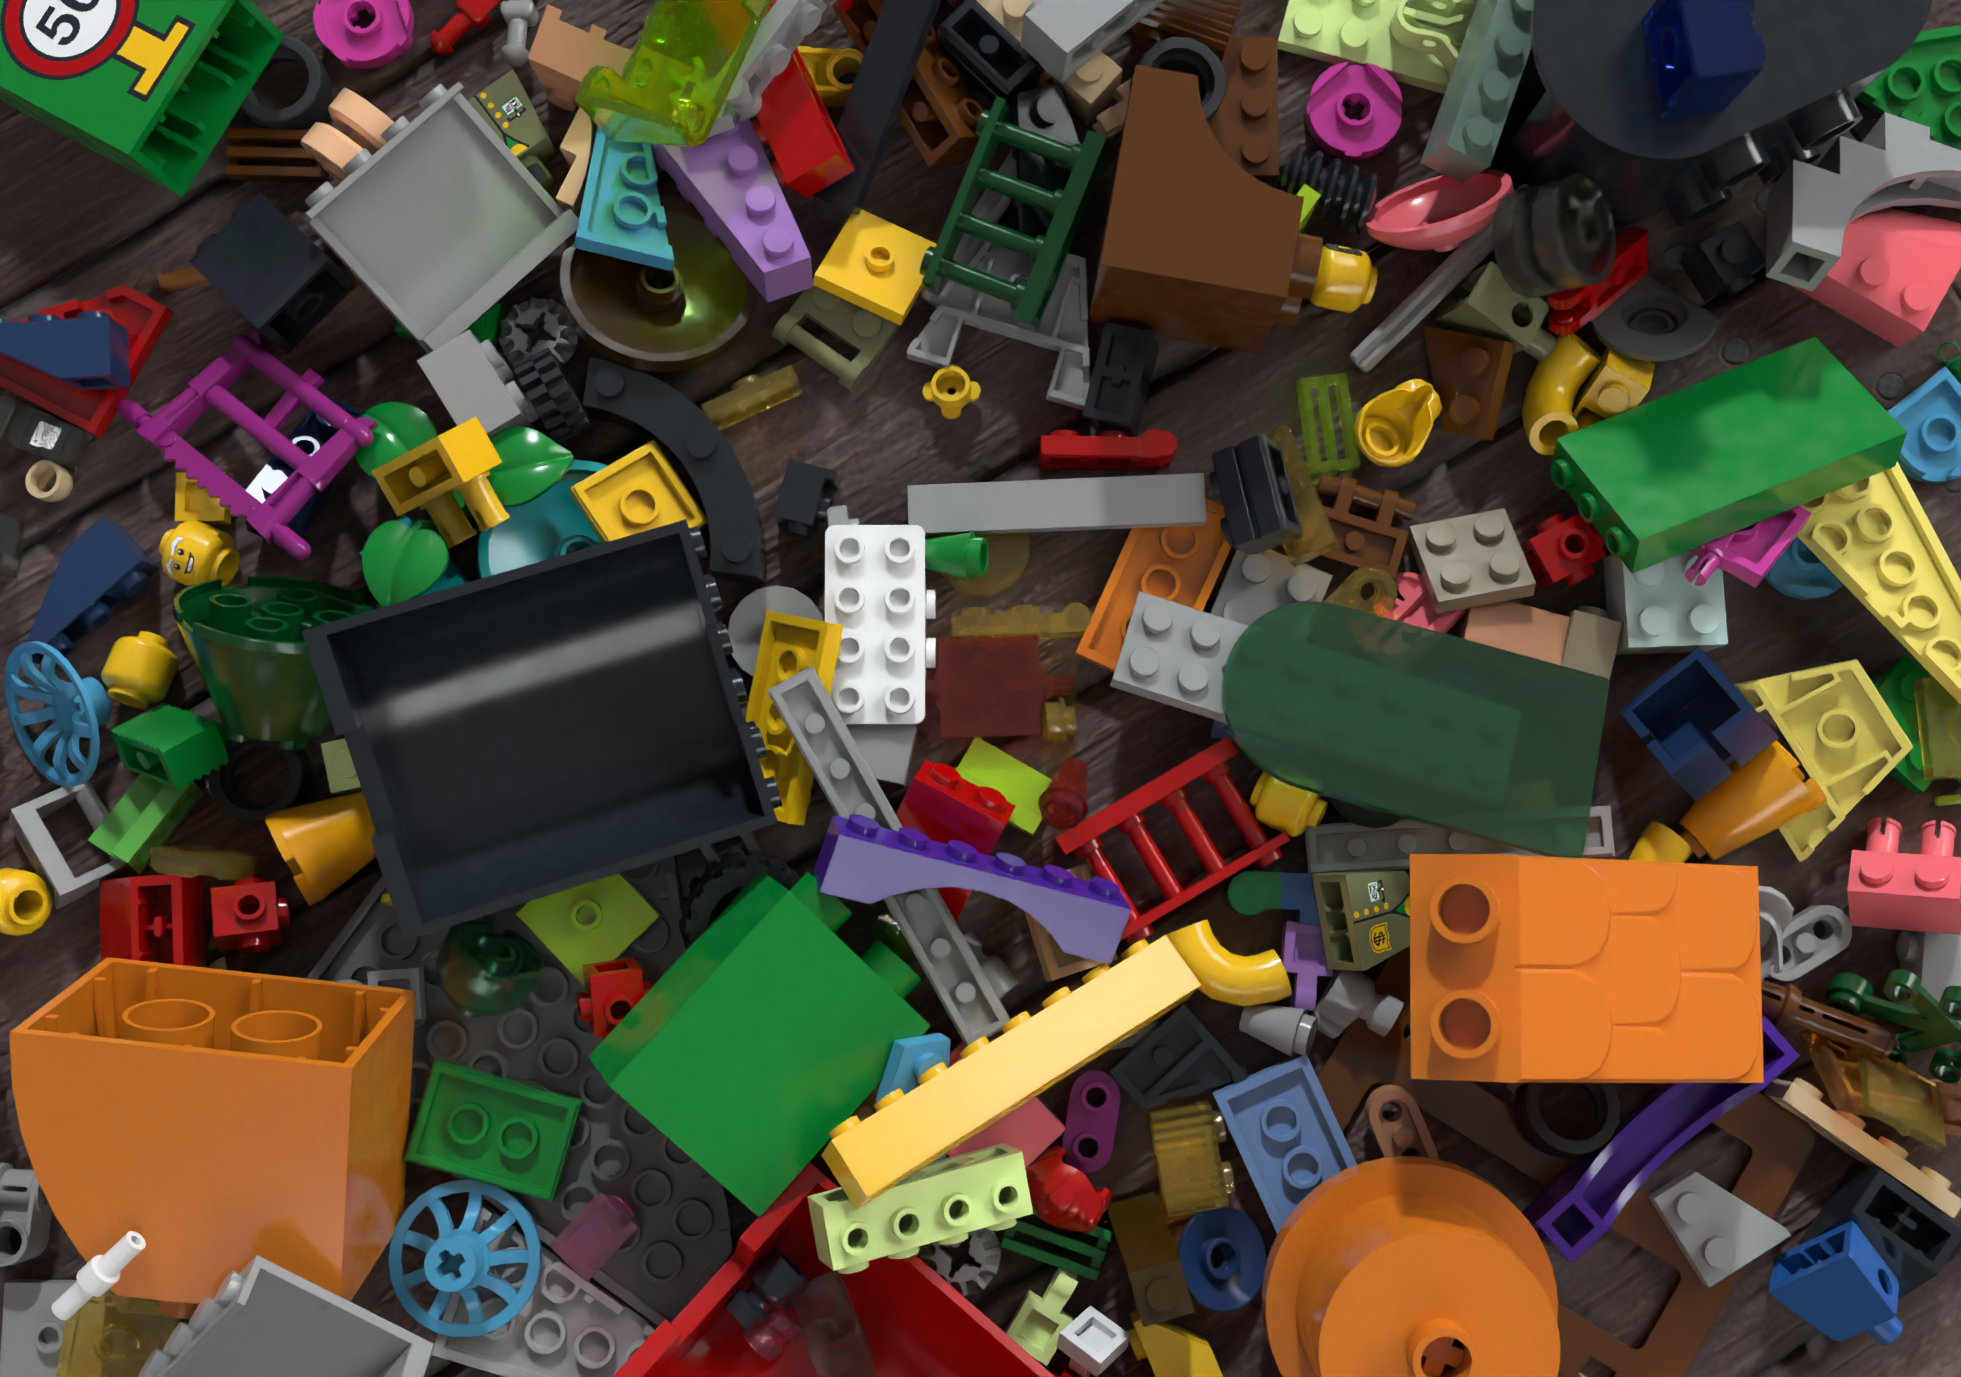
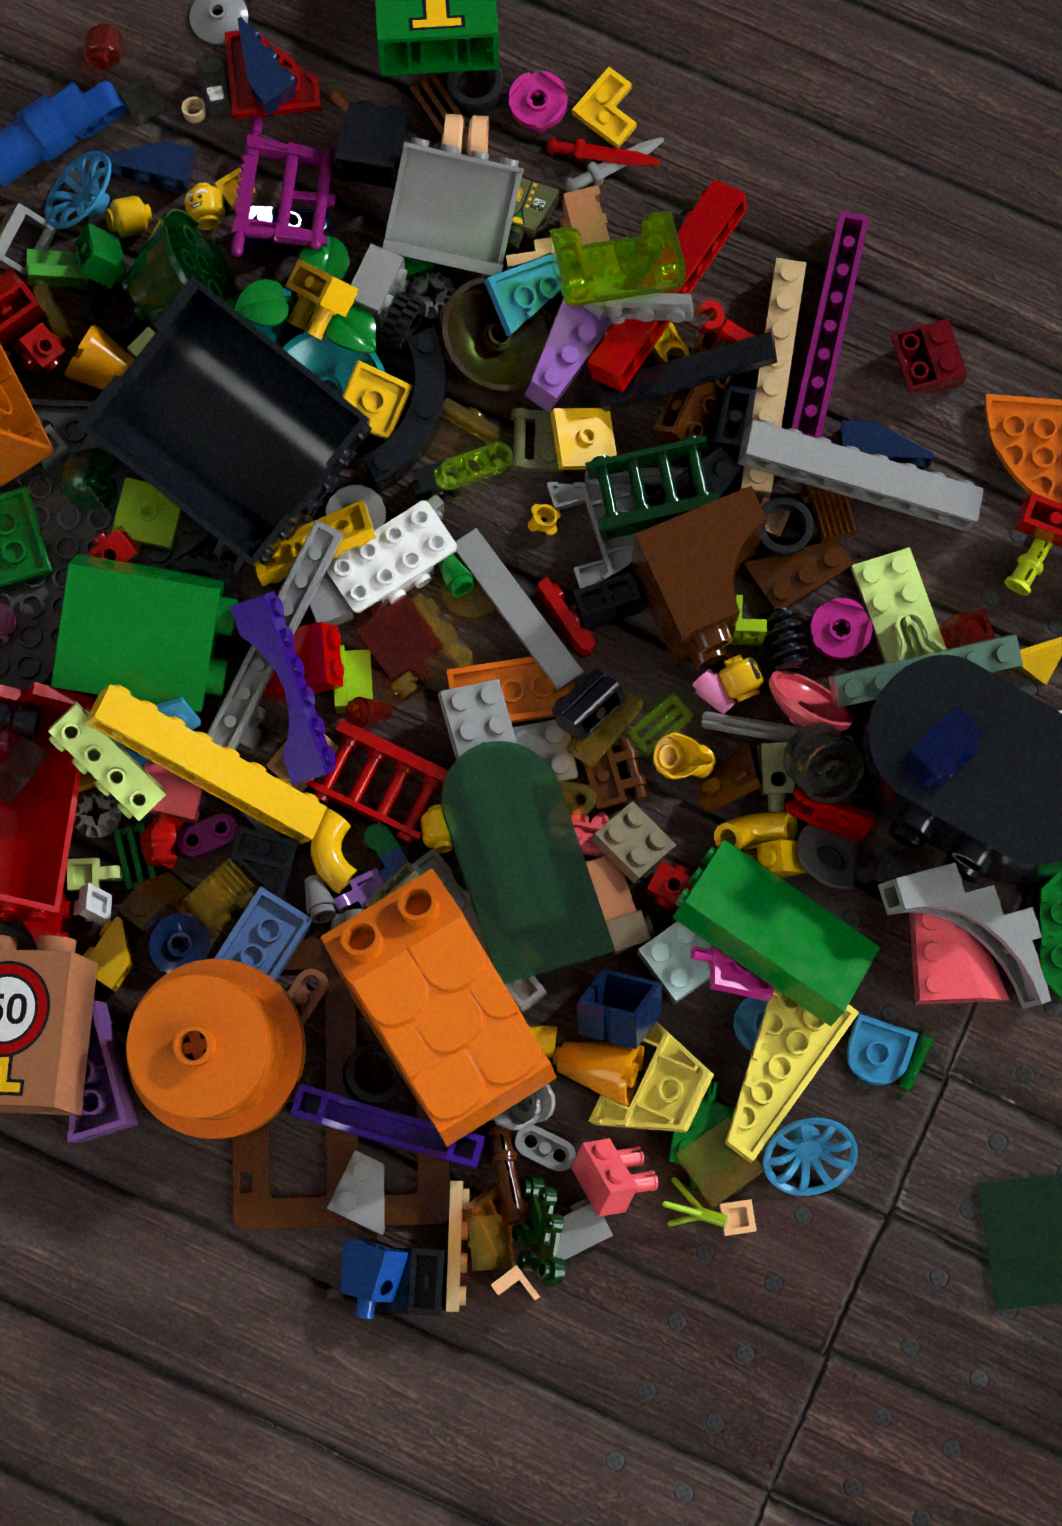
camera: 60 degrees right, 5 degrees down
none -> clear neon green beam [435,442,514,490]
none -> bright pink cone [692,669,736,714]

